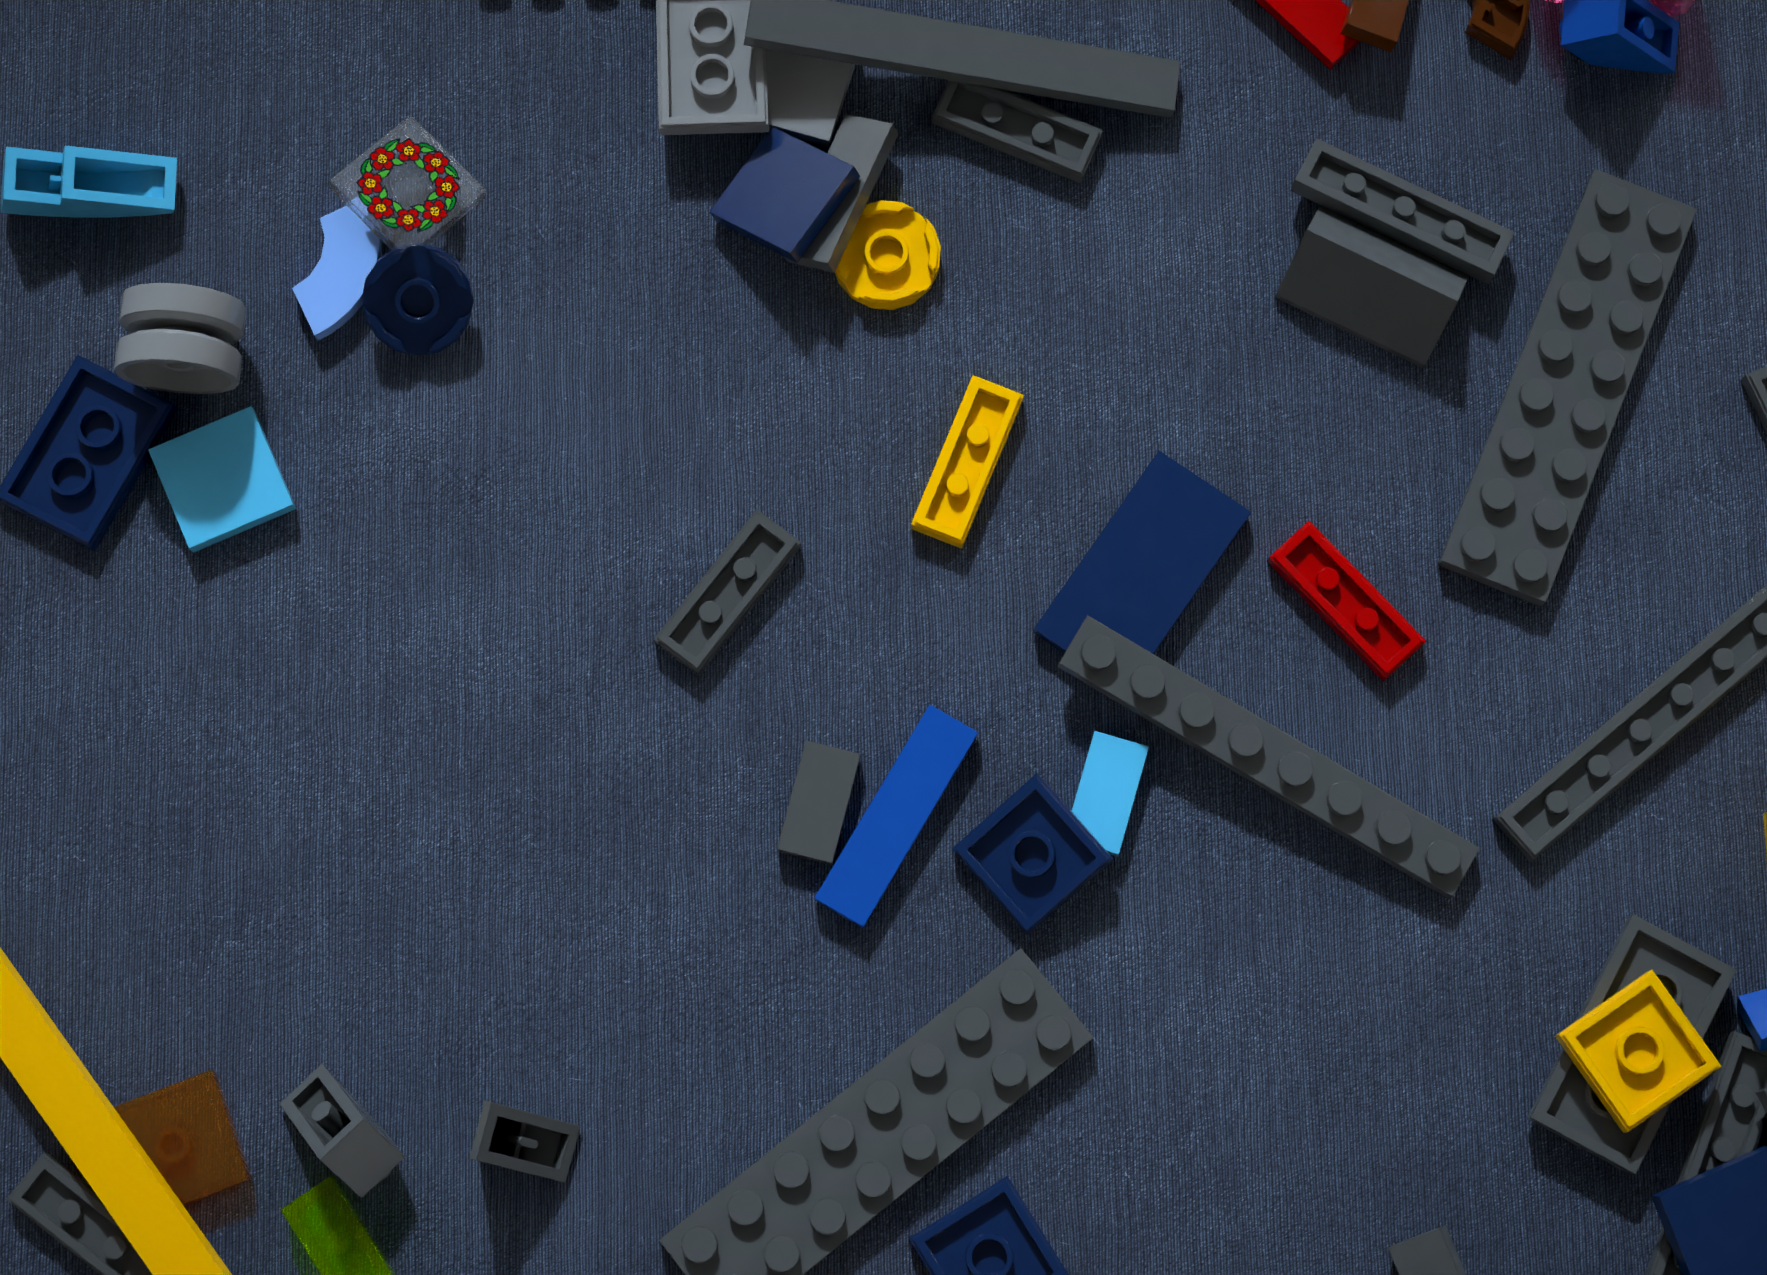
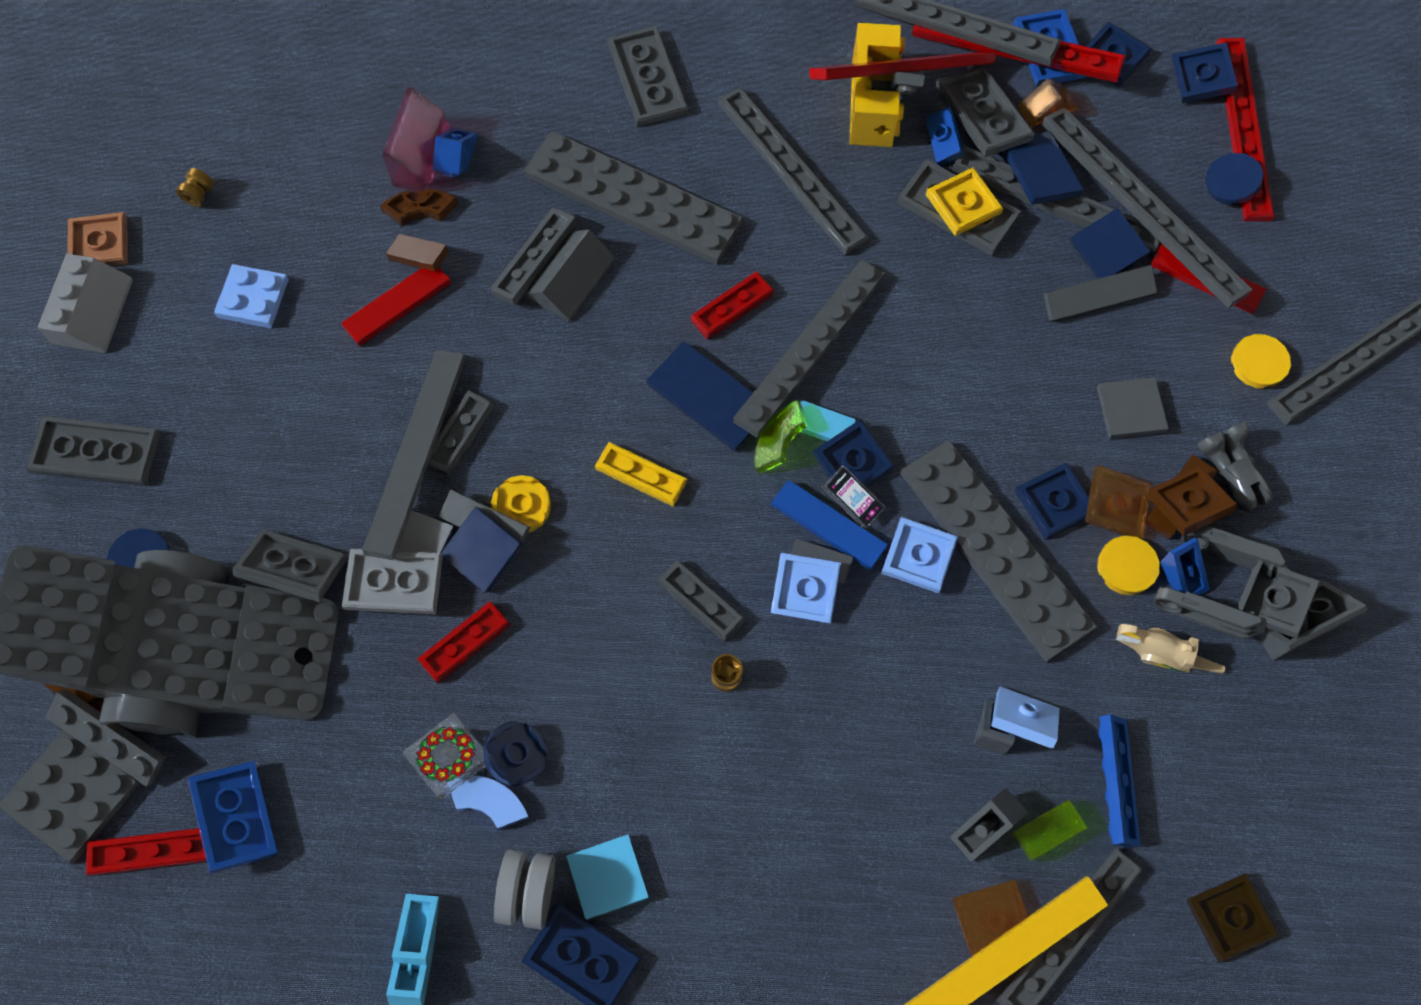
camera: 85 degrees left, 10 degrees down
none -> red tile [417,600,511,684]
none -> pearl gold wheel [711,654,743,692]
none -> clear neon green tile [754,400,807,473]
none -> light blue plate [771,553,841,623]
none -> tile [822,466,885,529]
none -> light blue plate [881,517,958,594]
none -> light blue plate [992,686,1060,748]

